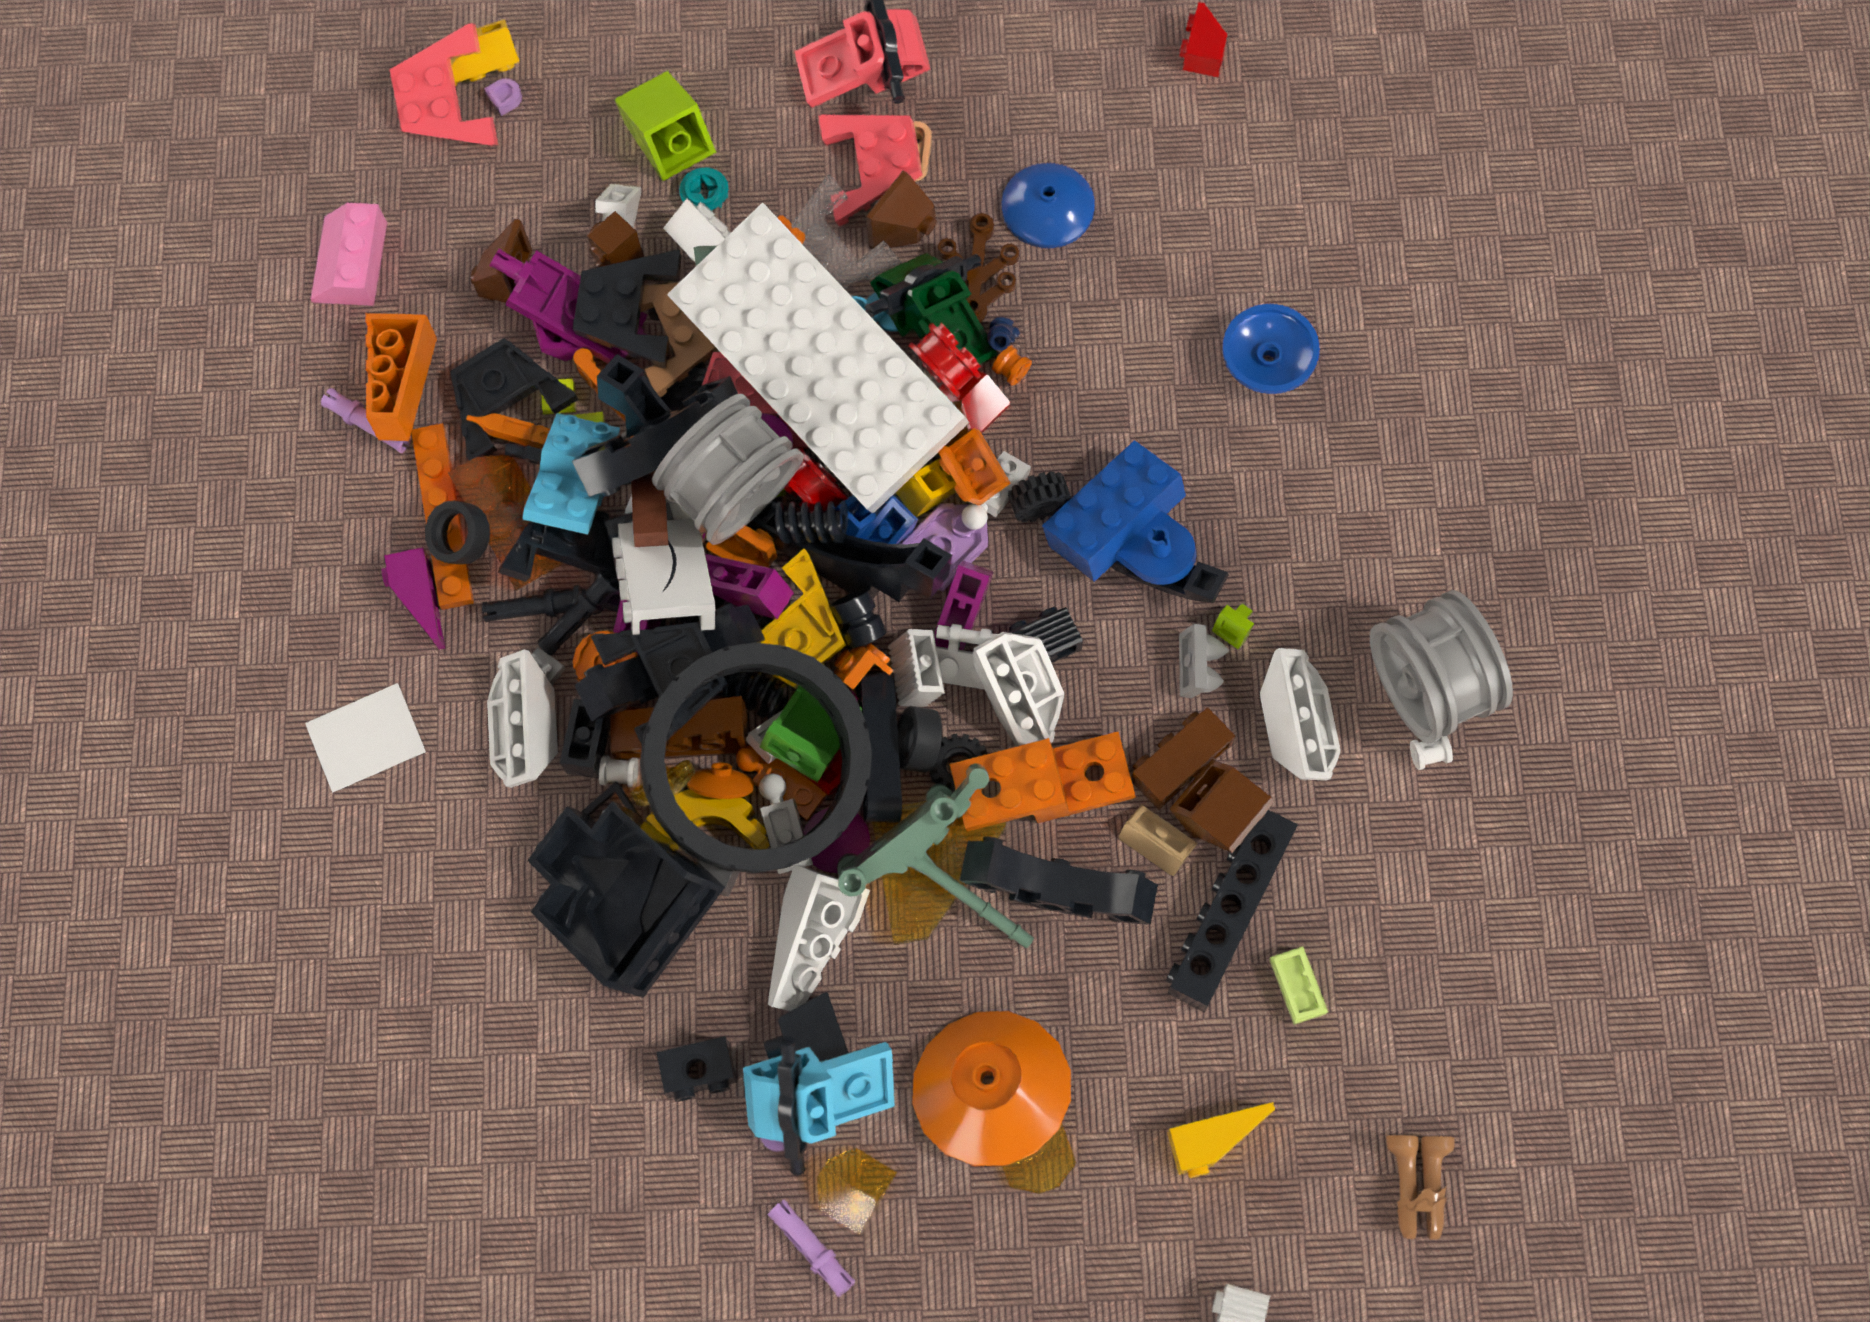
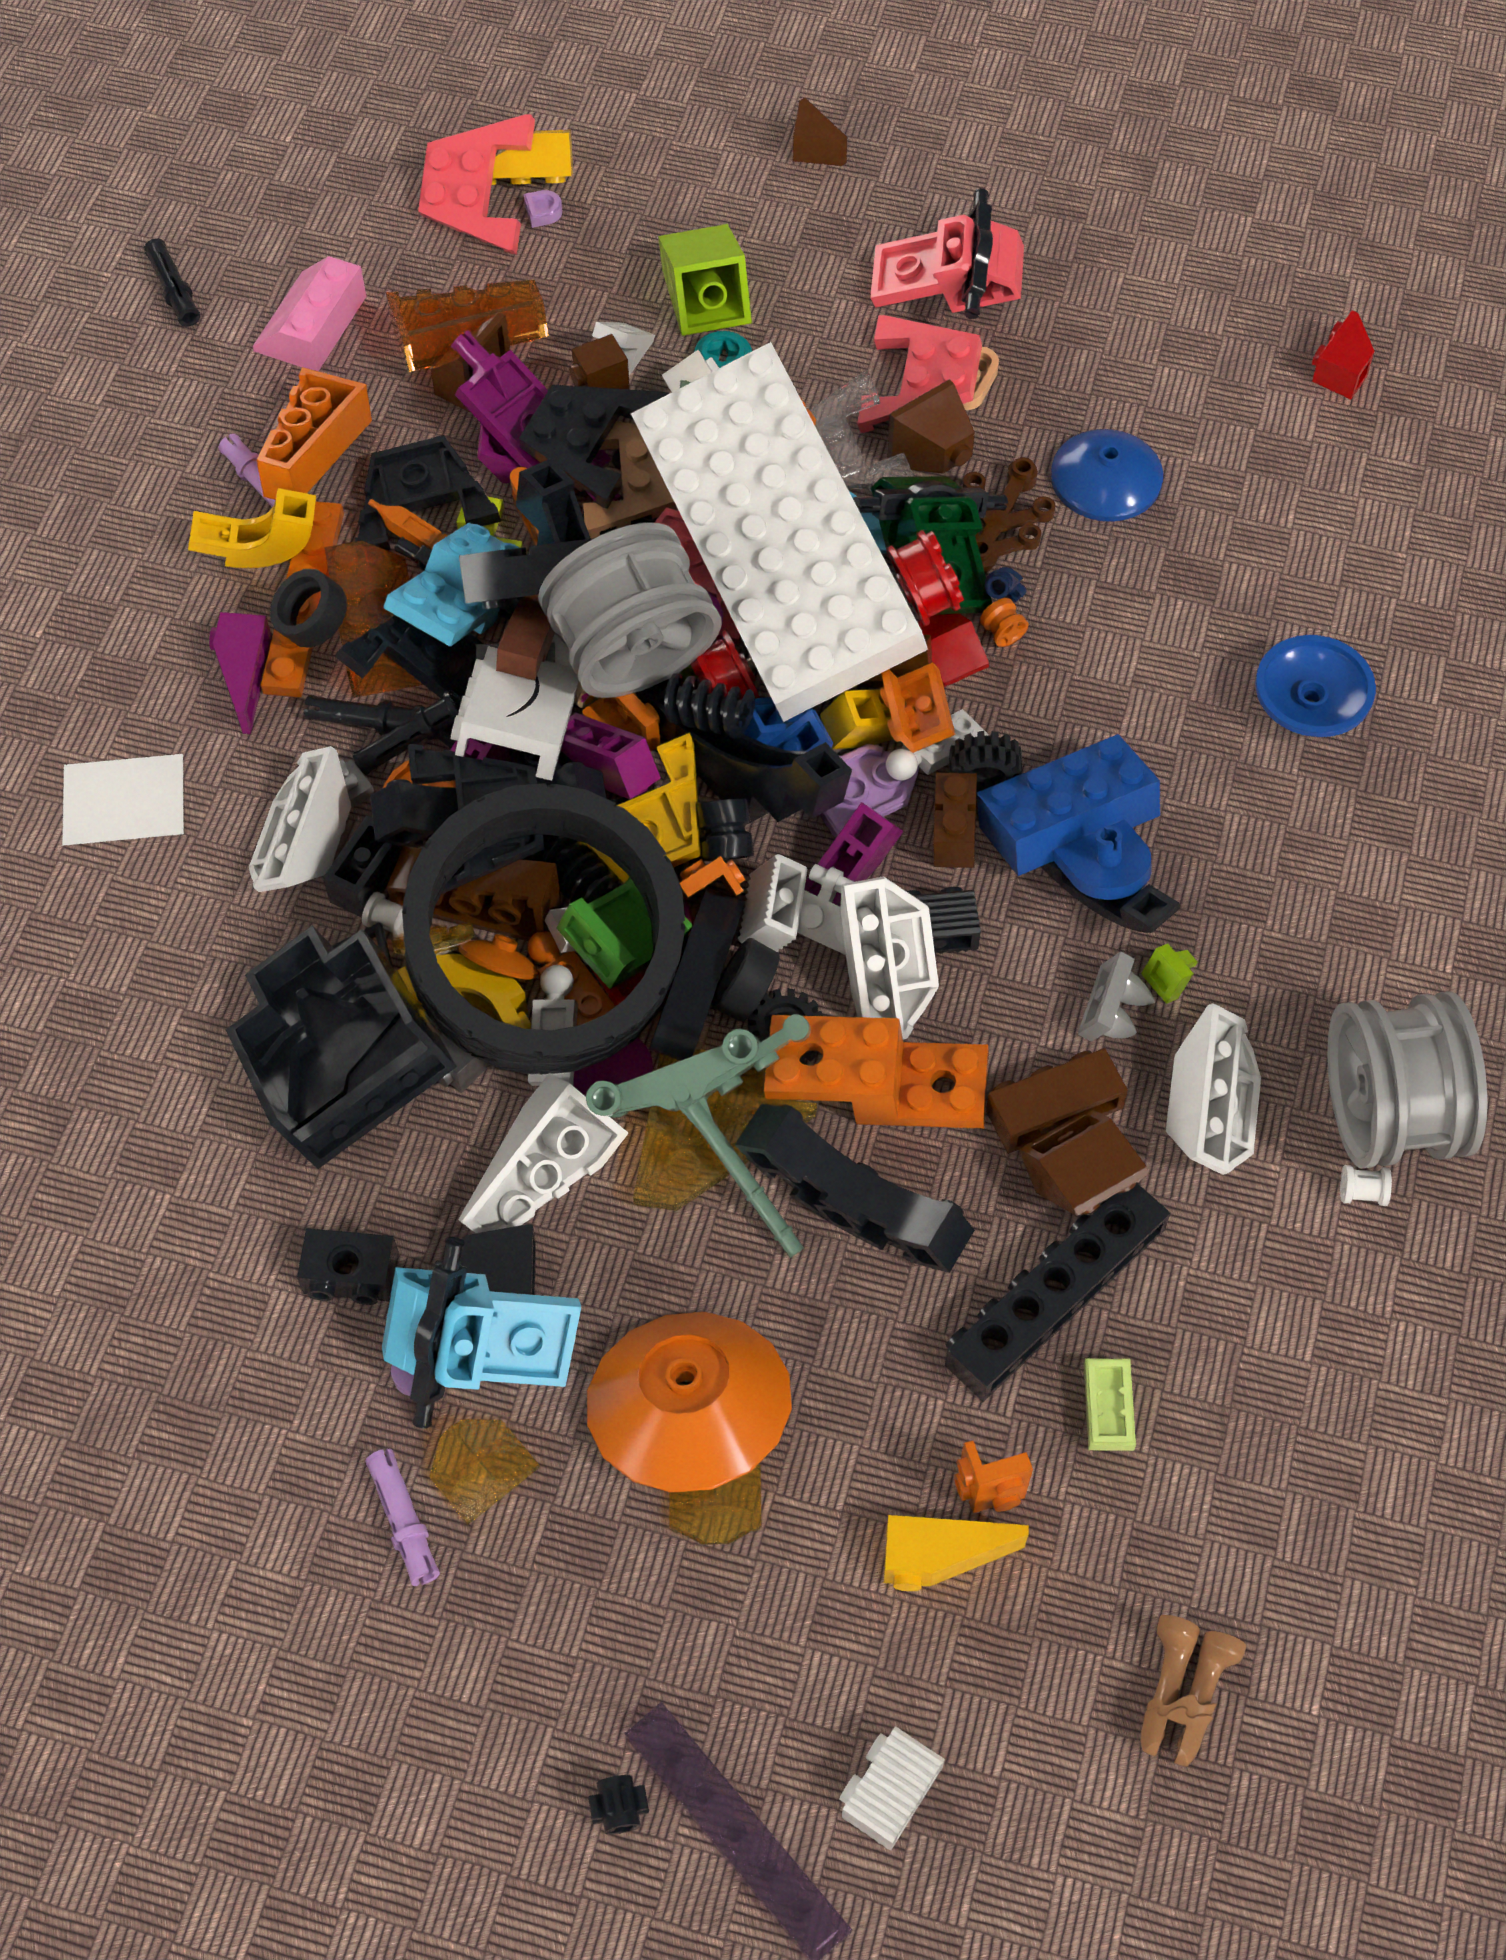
camera: 15 degrees right, 10 degrees down
tan slope [1119,804,1197,876] -> none
none -> black pin [144,238,200,327]
none -> yellow arch [188,488,316,568]
none -> clear orange wedge [385,280,549,372]
none -> reddish brown piece [933,773,977,868]
none -> orange bracket [954,1440,1033,1513]

